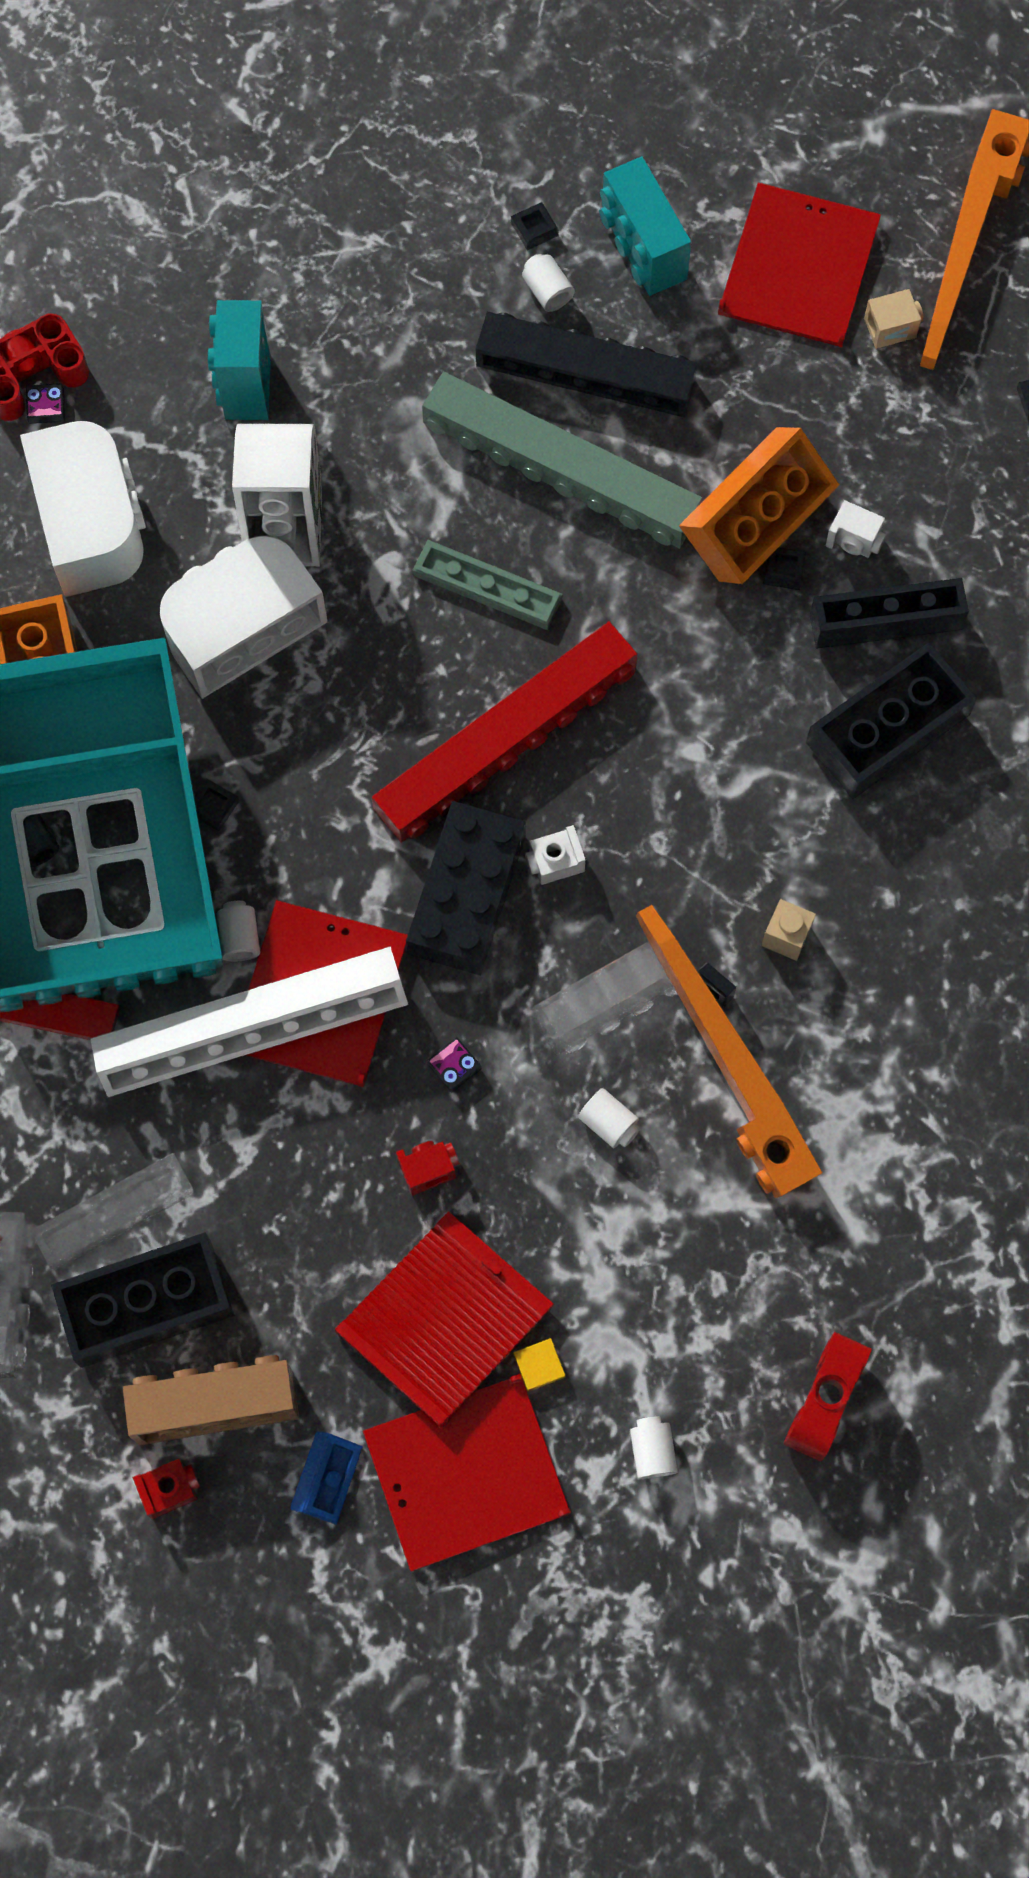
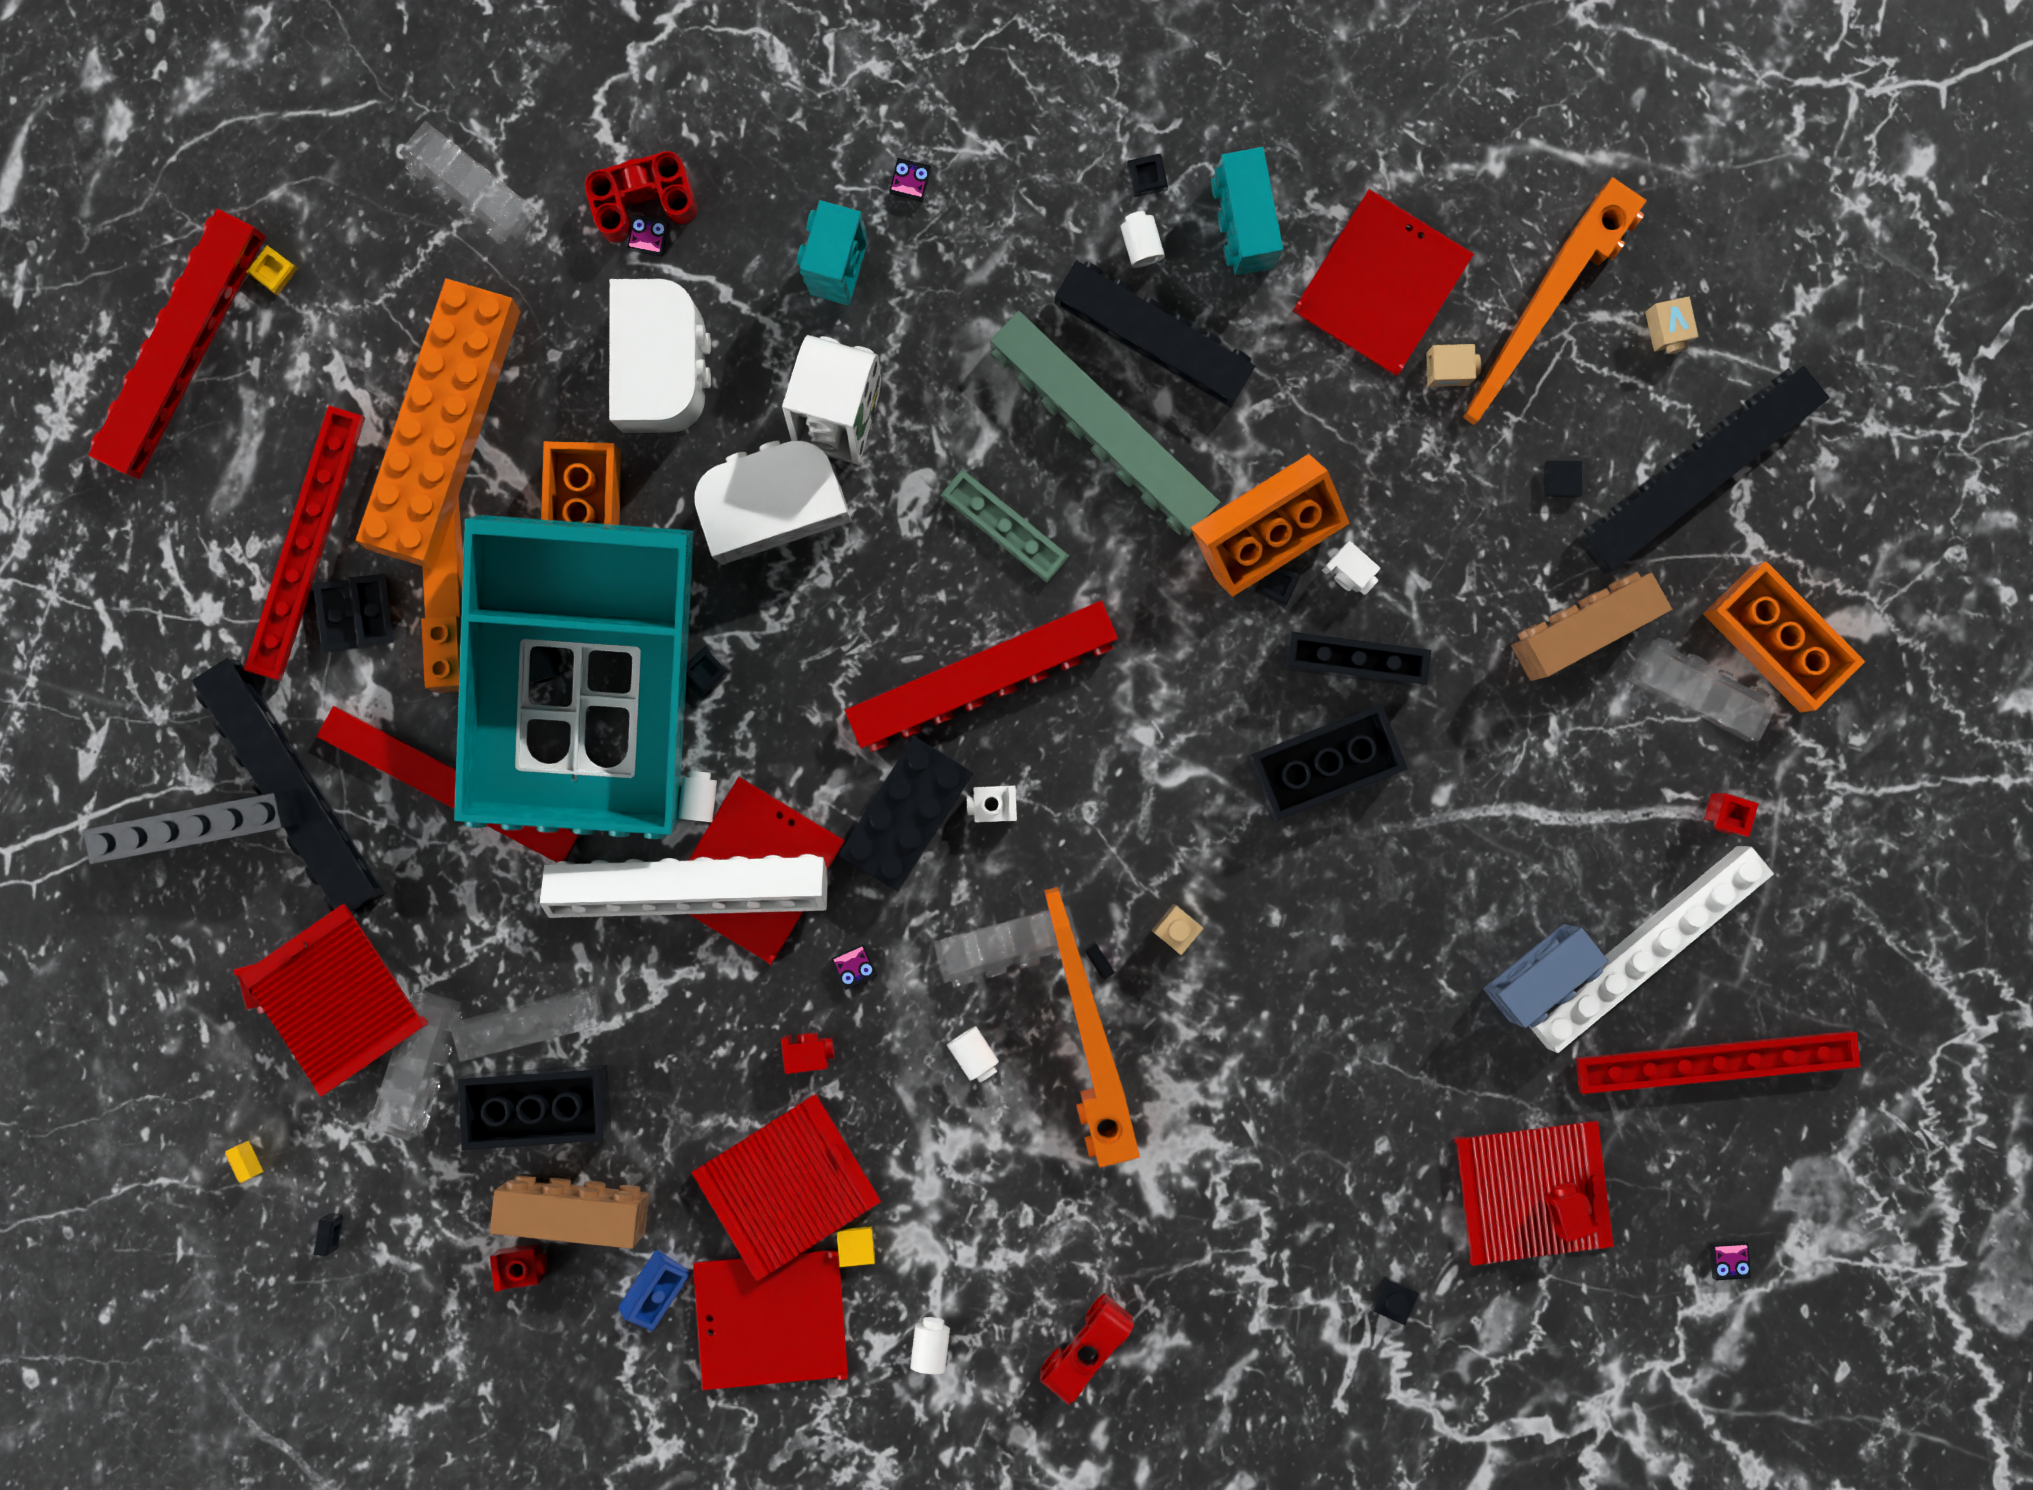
camera: 10 degrees right, 15 degrees up
none -> tile [889,158,931,202]

